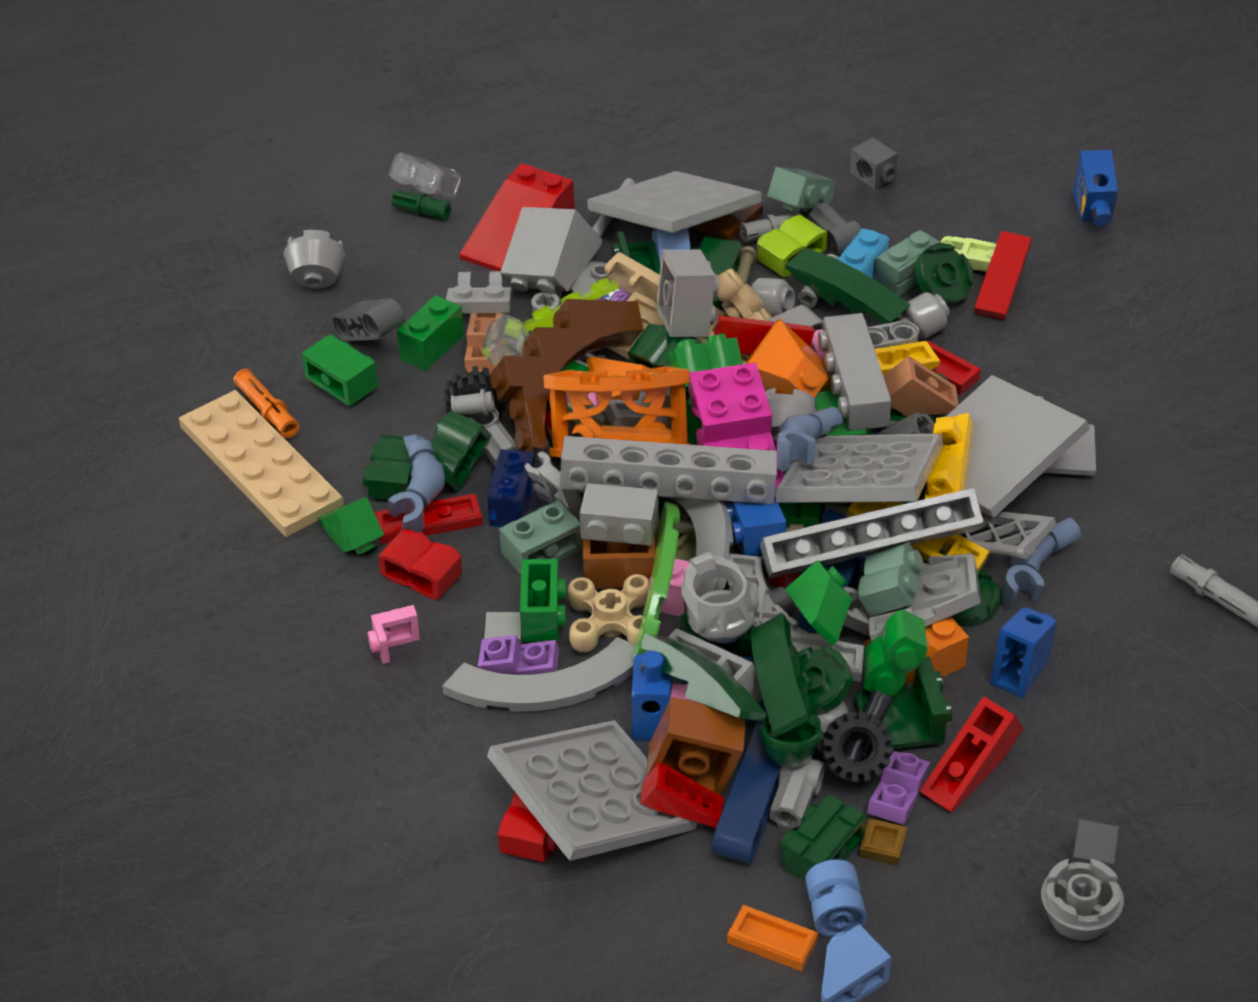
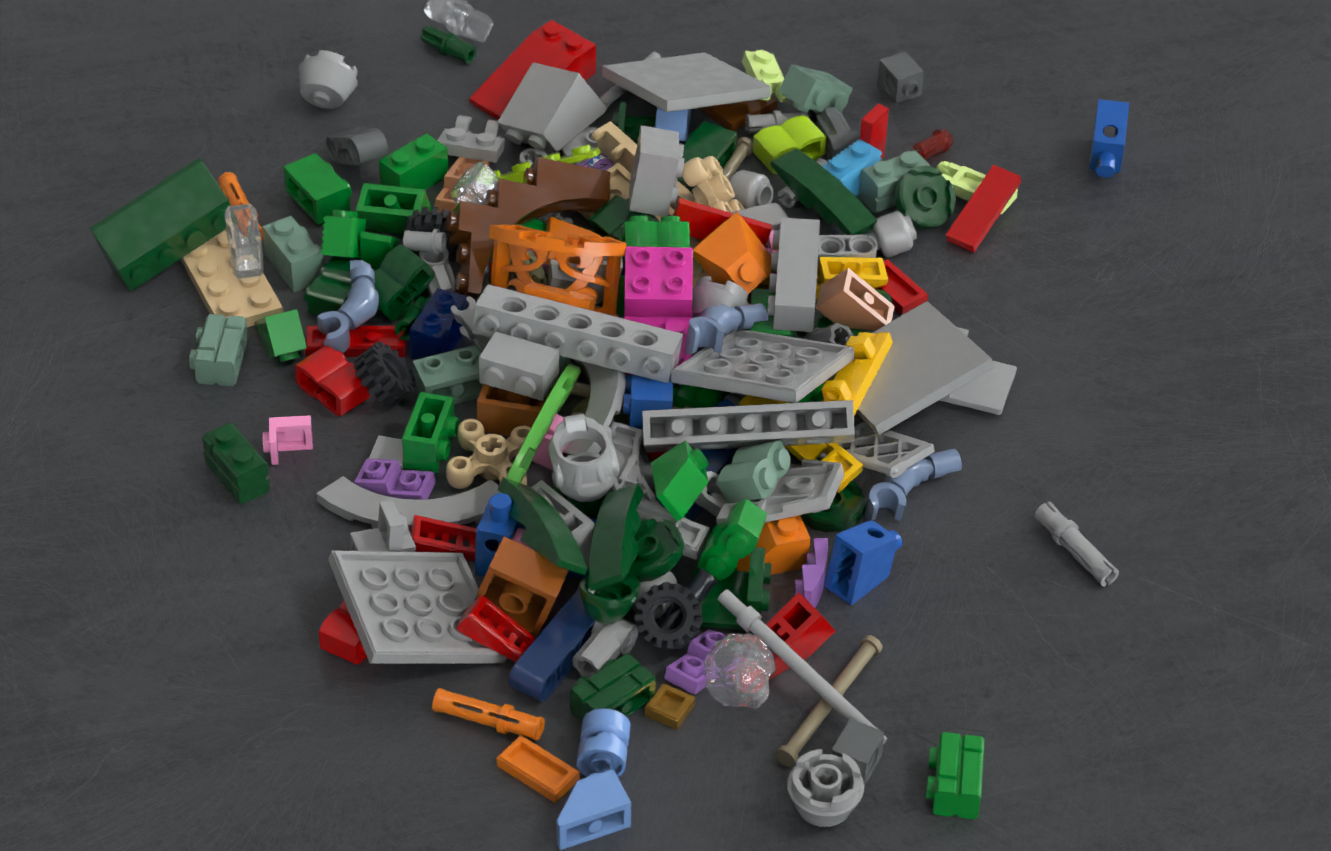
camera: 10 degrees right, 0 degrees up
none -> dark green slope [90,158,238,291]
none -> sand green brick [189,314,248,386]
none -> dark green brick [202,423,270,504]
none -> clear brick [225,204,264,279]
none -> sand green brick [262,216,324,292]
none -> green brick [320,210,366,258]
none -> light grey brick [349,500,416,552]
none -> black tyre [354,342,416,407]
none -> green brick [356,183,432,234]
none -> green slope [360,231,403,271]
none -> dark green axle [395,296,433,341]
none -> red slope [409,515,477,561]
none -> orange pin [432,688,545,741]
none -> clear hair [703,633,776,709]
none -> light grey bar [718,589,887,744]
none -> yellowish green hinge [742,50,789,103]
none -> dark tan bar [775,635,882,767]
none -> medium lavender slope [794,538,828,608]
none -> red tile [860,104,889,158]
none -> clear red pin [913,129,953,160]
none -> green brick [926,732,985,819]

